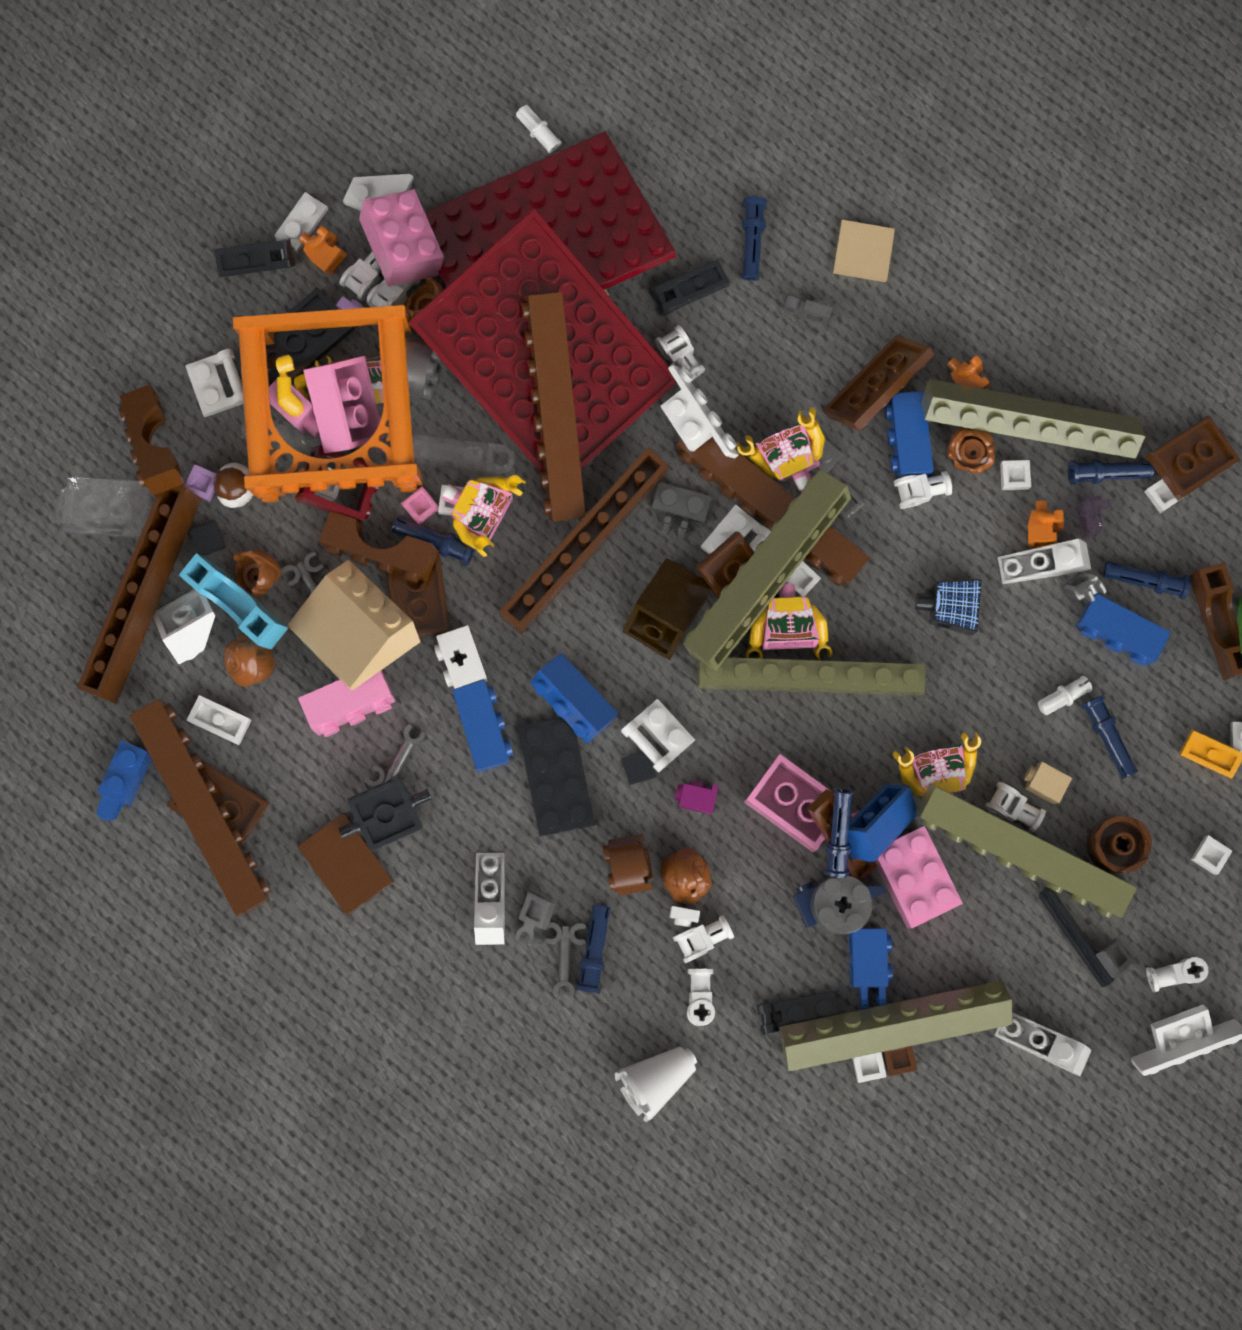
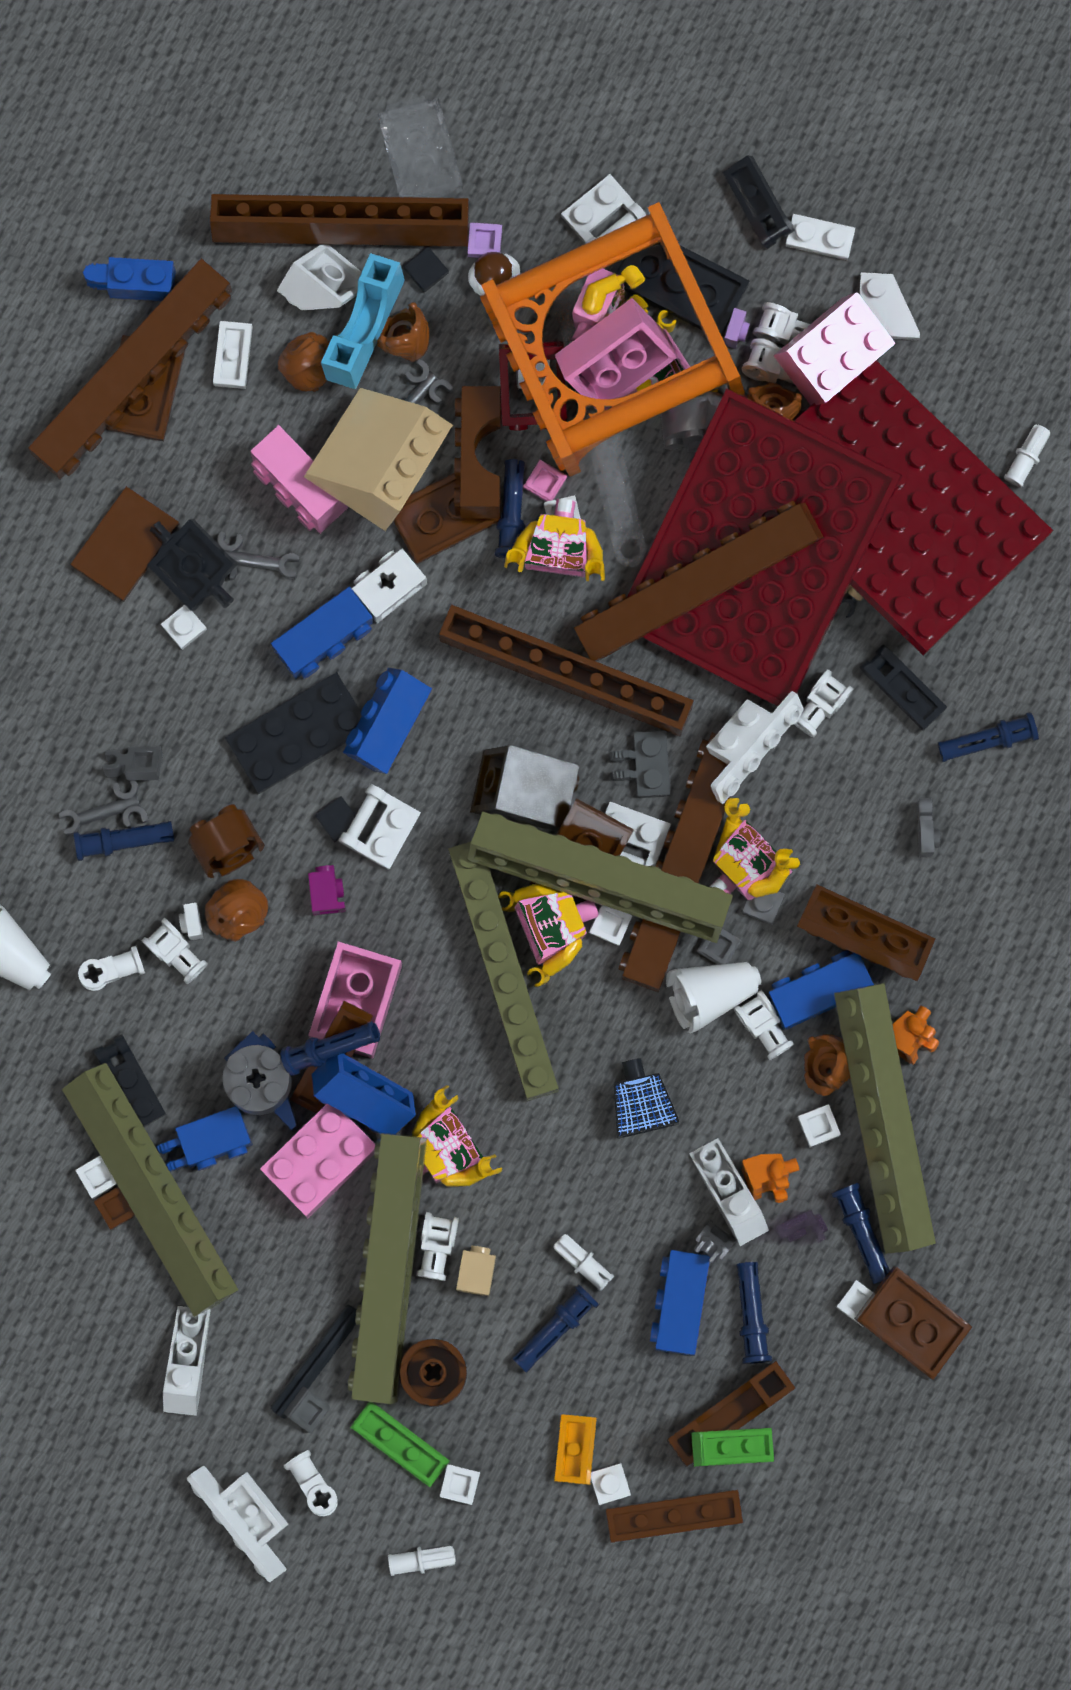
camera: 80 degrees right, 0 degrees up
reddish brown arch [119,384,184,496] -> none
orange piece [299,226,348,275] -> none
white slope [474,853,505,945] -> none
tan tile [833,220,895,282] -> none
none -> white plate [161,605,207,650]
none -> bright green tile [350,1402,450,1487]
none -> white cone [666,962,761,1033]

